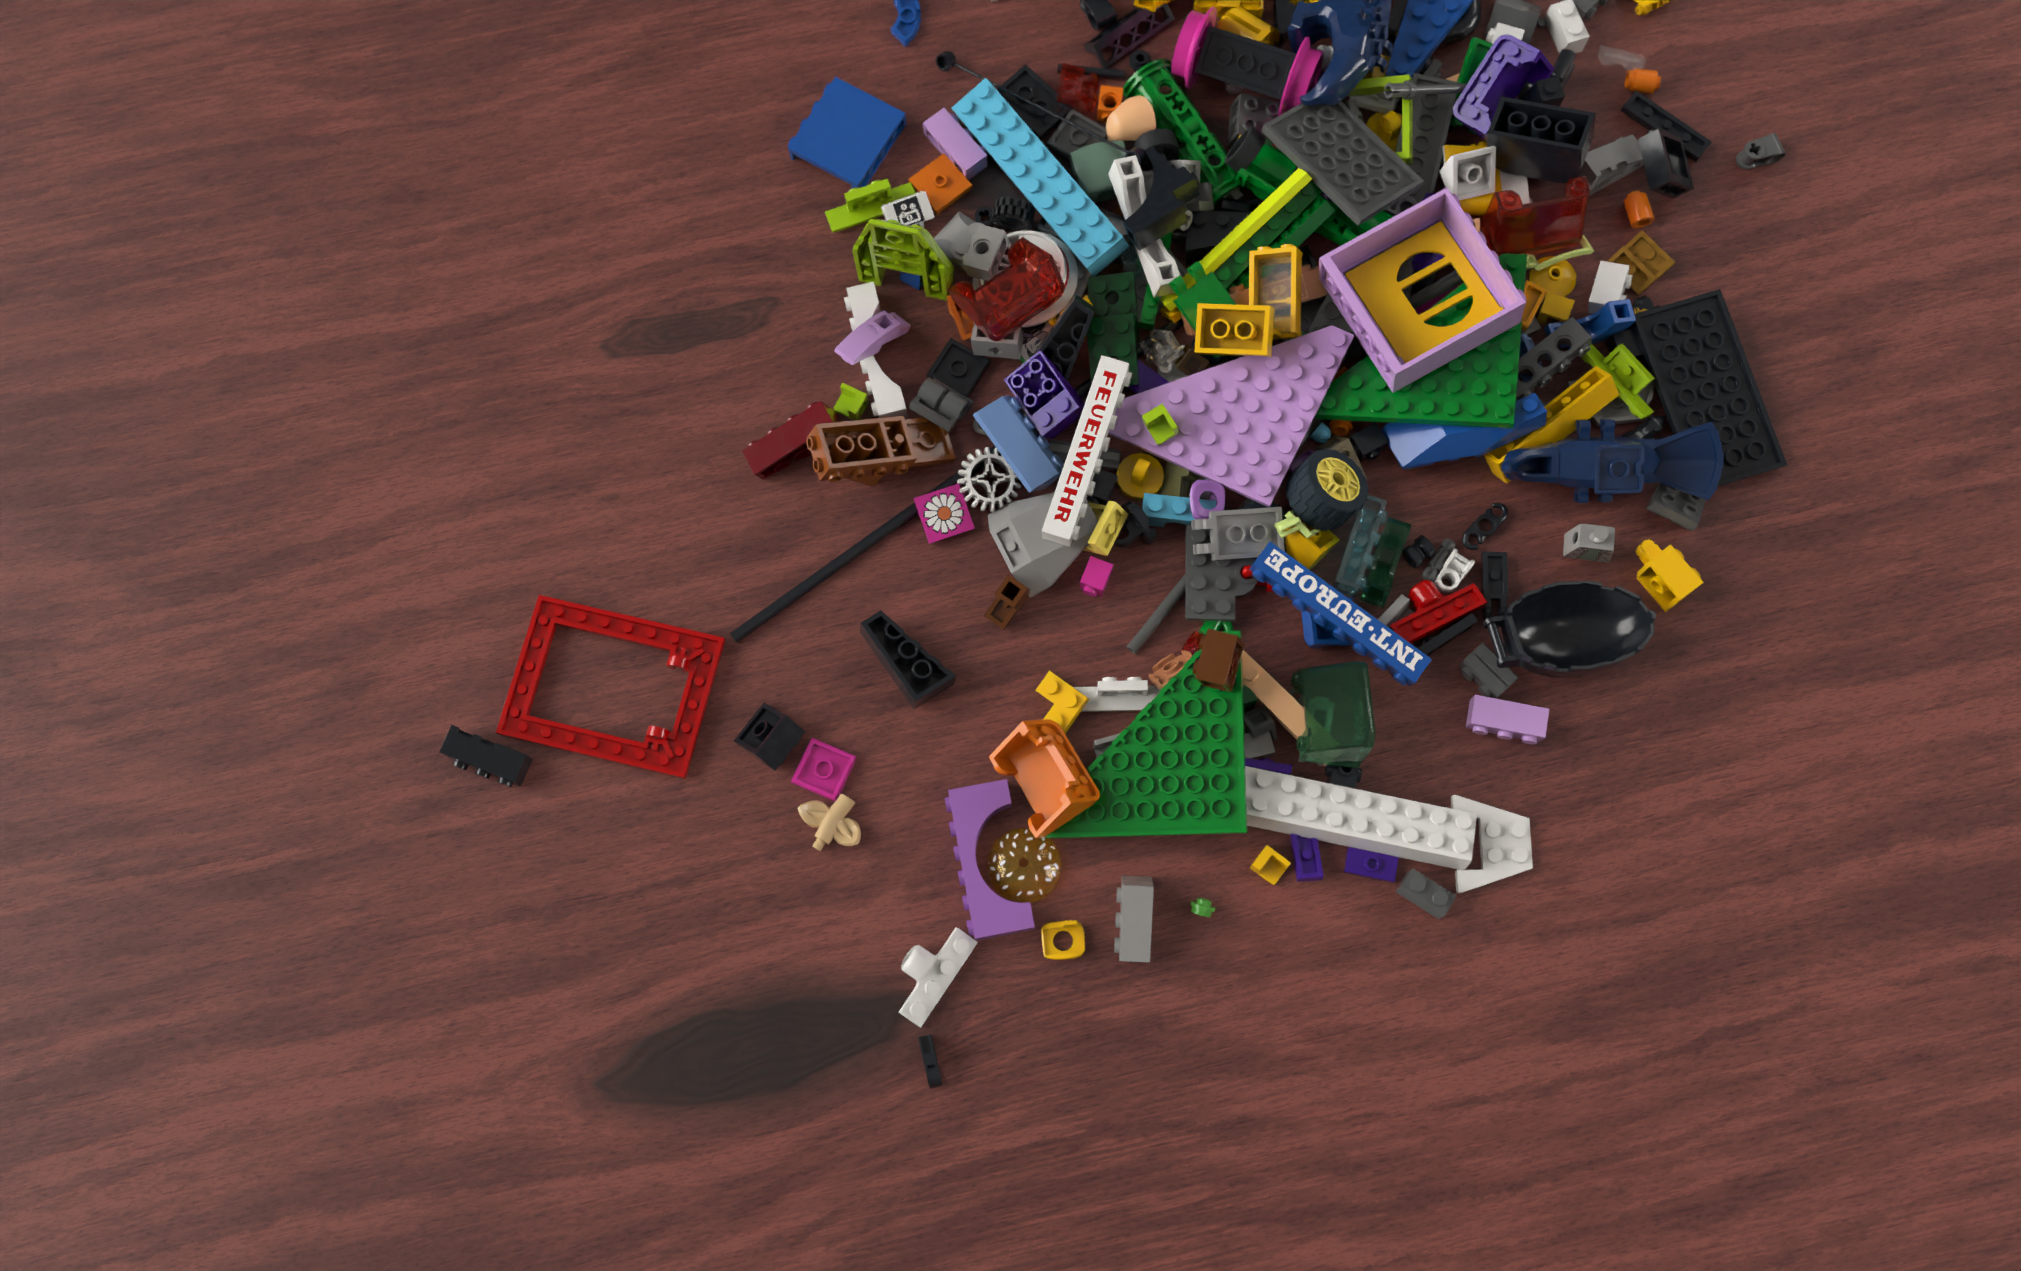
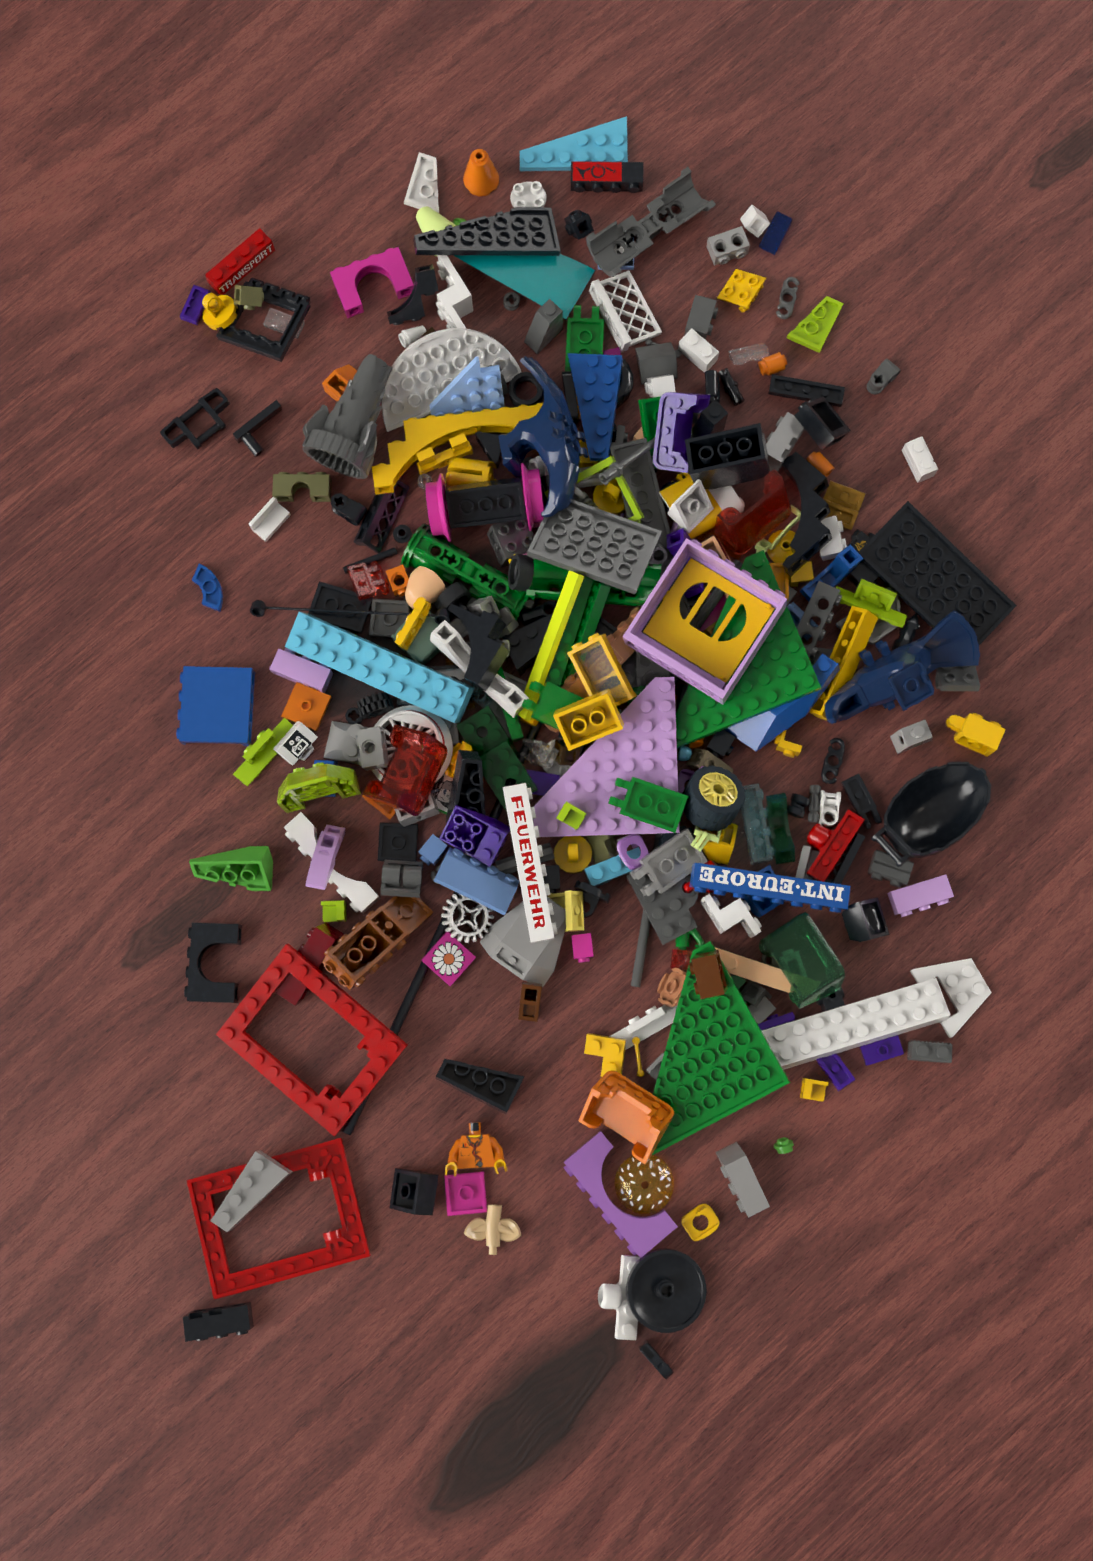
camera: 30 degrees left, 5 degrees up
none -> black arch [184,923,242,1003]
none -> bright green wedge [189,846,273,891]
none -> light grey wedge [211,1150,293,1232]
none -> red plate [216,943,408,1137]
none -> yellow hinge [395,597,431,650]
none -> medium blue brick [418,834,449,866]
none -> orange torso [445,1122,507,1177]
none -> green tile [608,777,688,833]
none -> black dish [626,1248,707,1333]
none -> yellow hinge [632,1036,644,1077]
none -> white bracket [700,894,762,938]
none -> black pin [718,368,745,406]
none -> yellow bracket [774,730,802,757]
none -> dark grey piece [776,277,800,319]
none -> black arch [782,451,832,577]
none -> lime wing [786,296,844,353]
none -> black brick [841,897,890,942]
none -> white brick [902,437,938,483]

